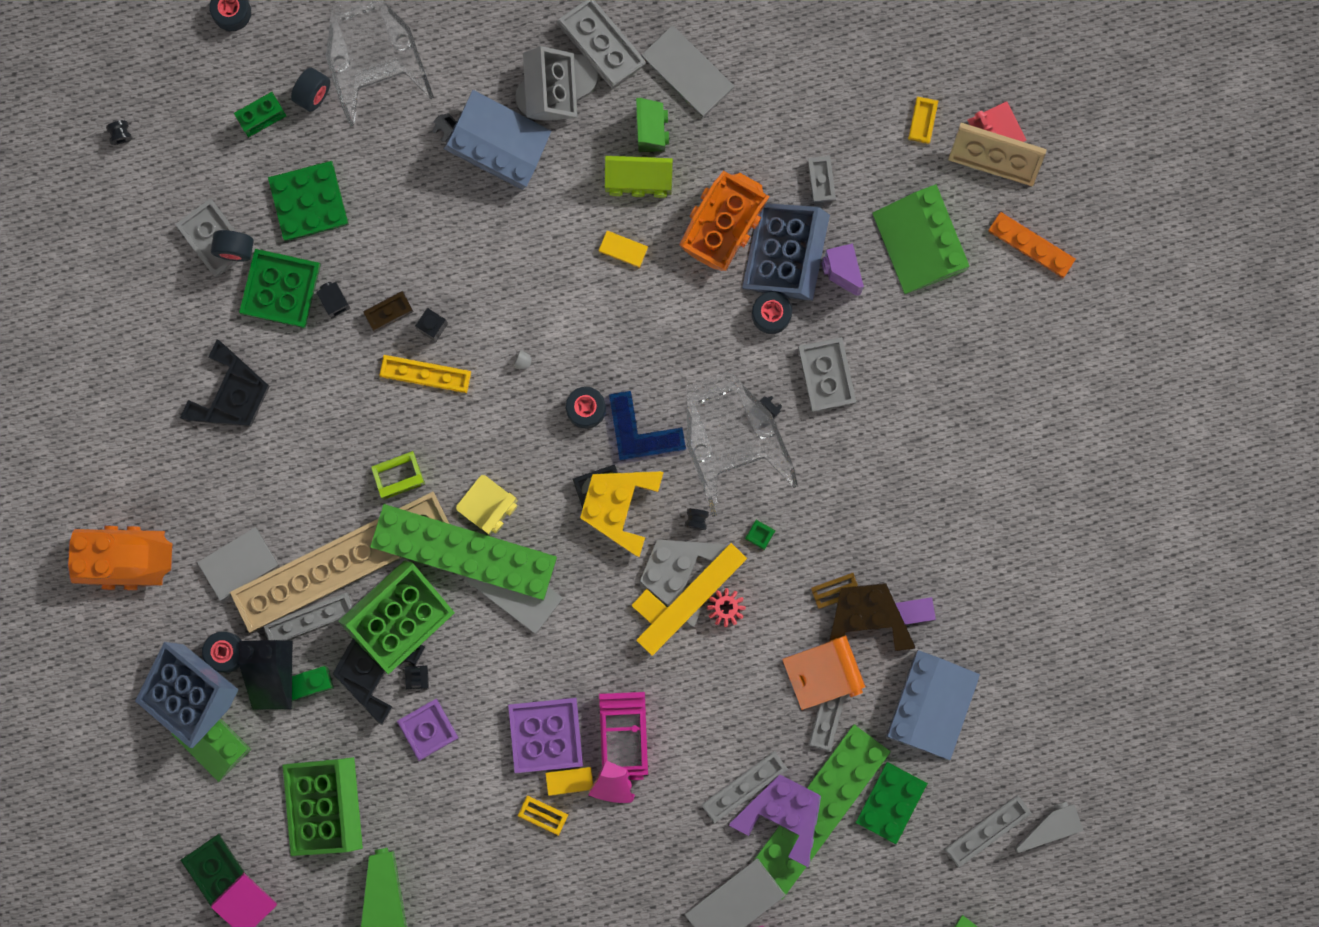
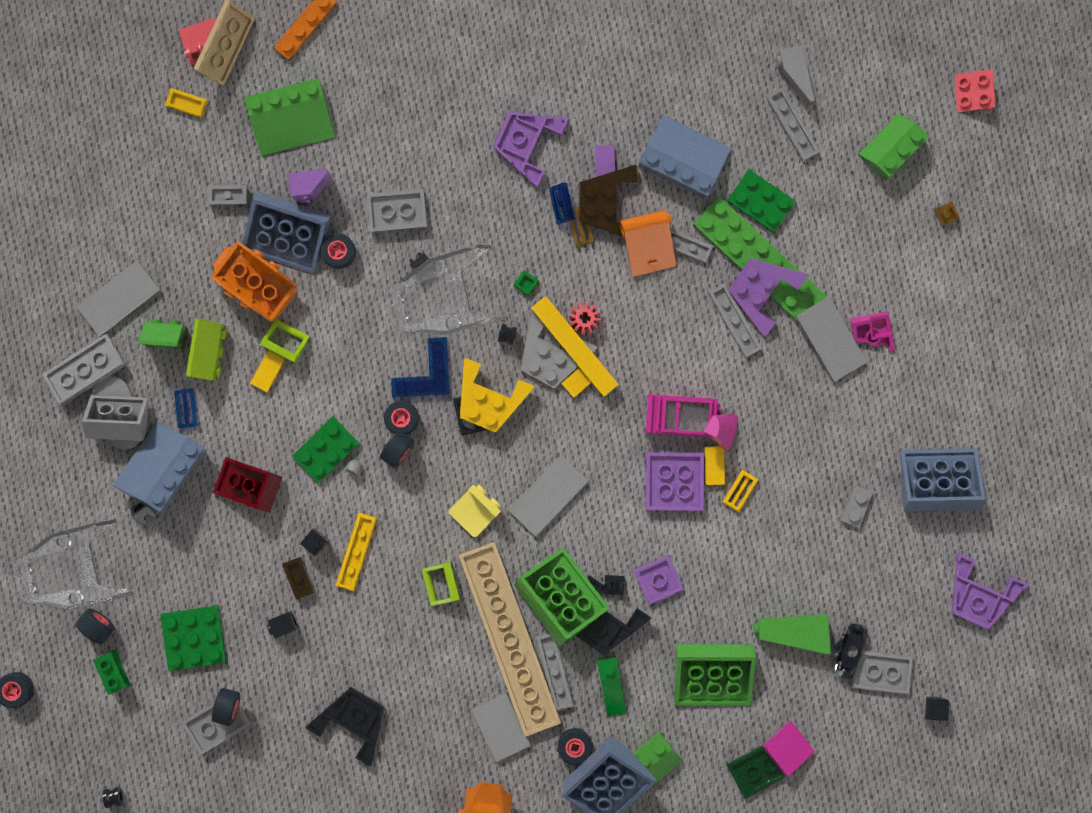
camera: 85 degrees left, 5 degrees up
green plate [239,249,321,328] -> none
black slope [239,640,293,710] -> none
bright green plate [370,504,557,600] -> none
none -> clear blue tile [174,388,198,428]
none -> dark red slope [212,457,282,513]
none -> lime tile [260,319,310,363]
none -> green plate [292,416,360,484]
none -> black wheel [380,431,414,468]
none -> medium lavender wing [493,112,569,187]
none -> clear blue tile [549,183,575,225]

